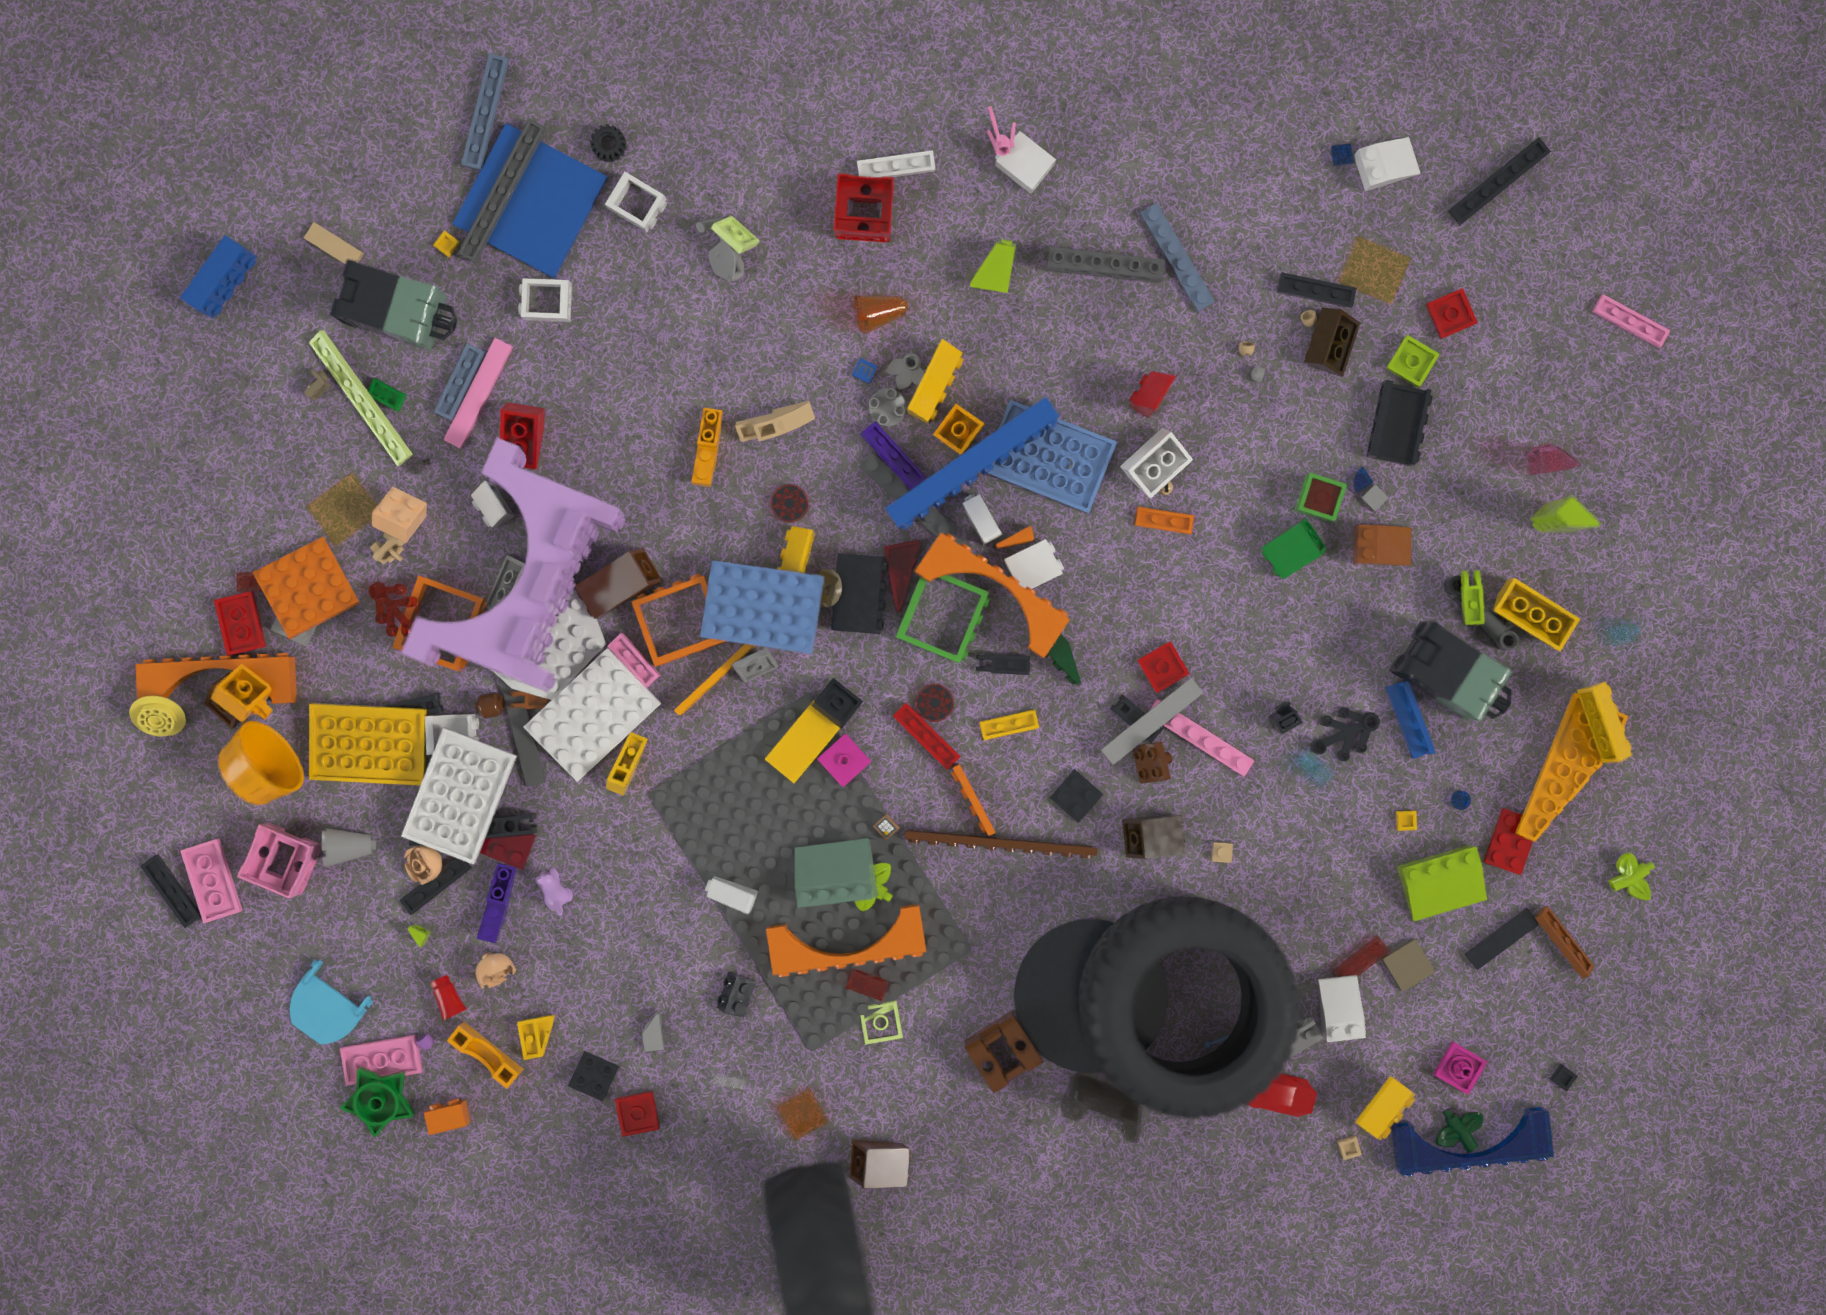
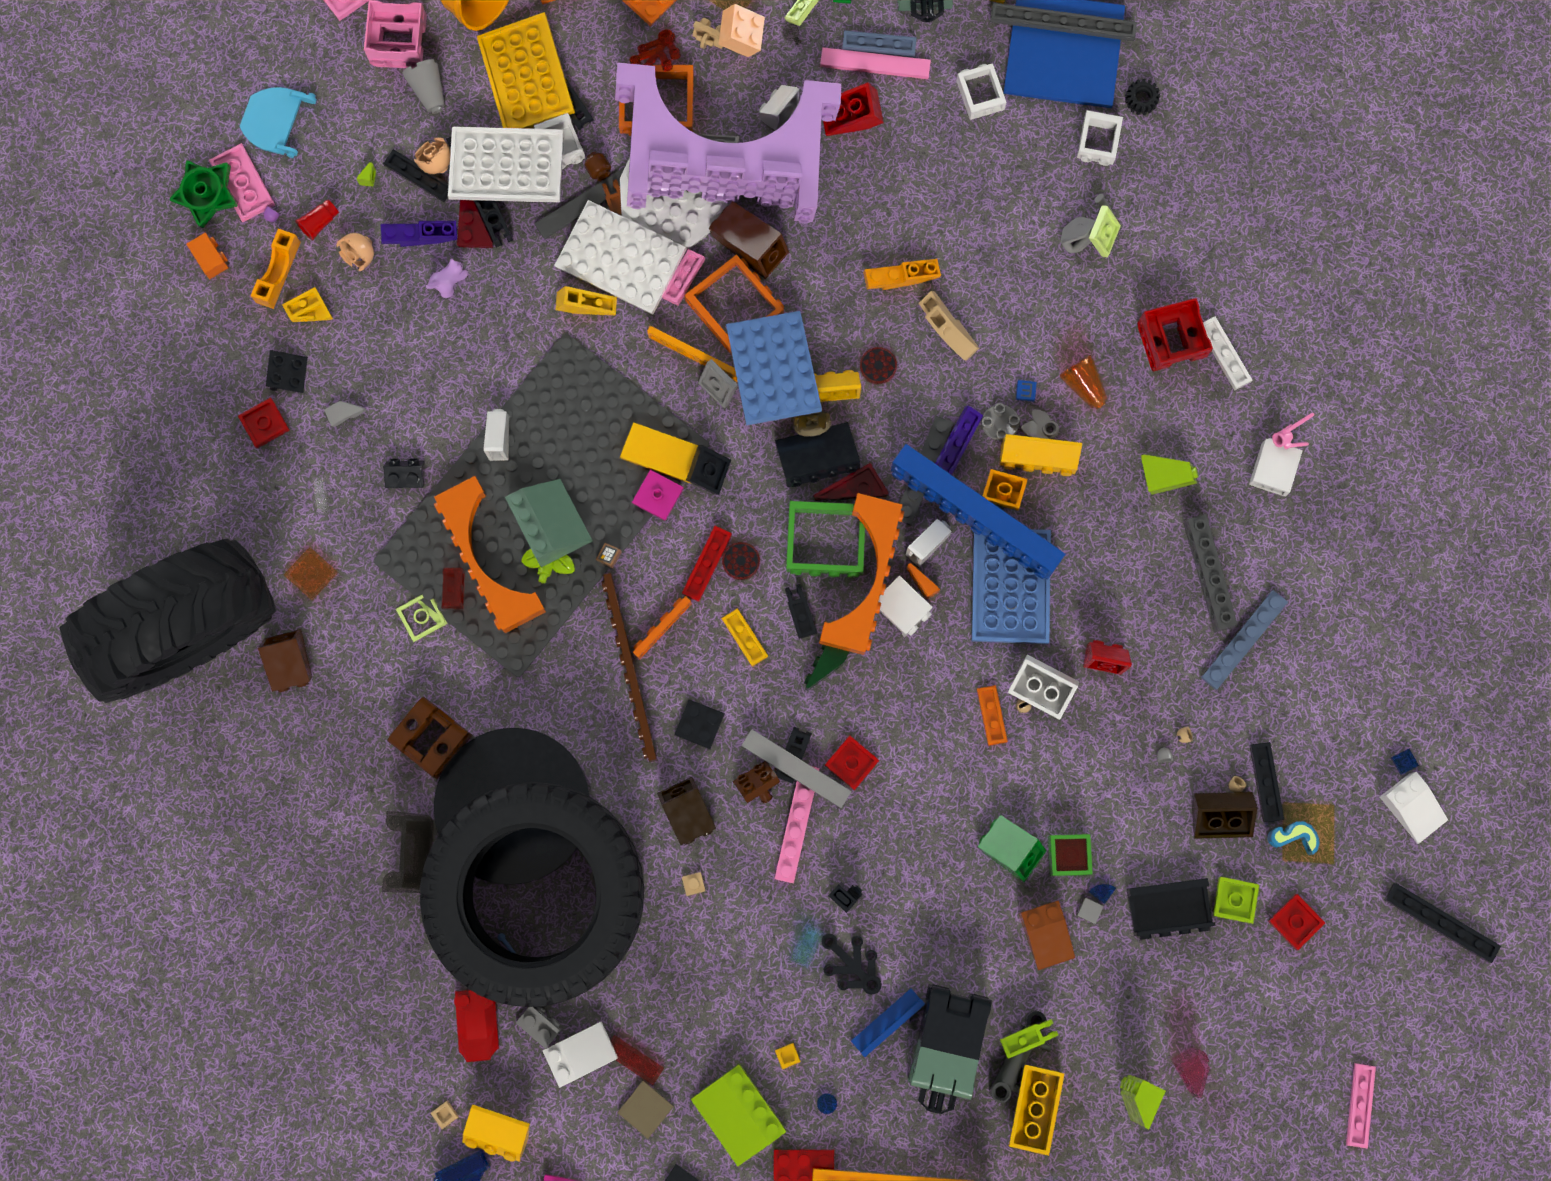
camera: 75 degrees right, 10 degrees down
none -> dark azure animal [1267,821,1320,855]

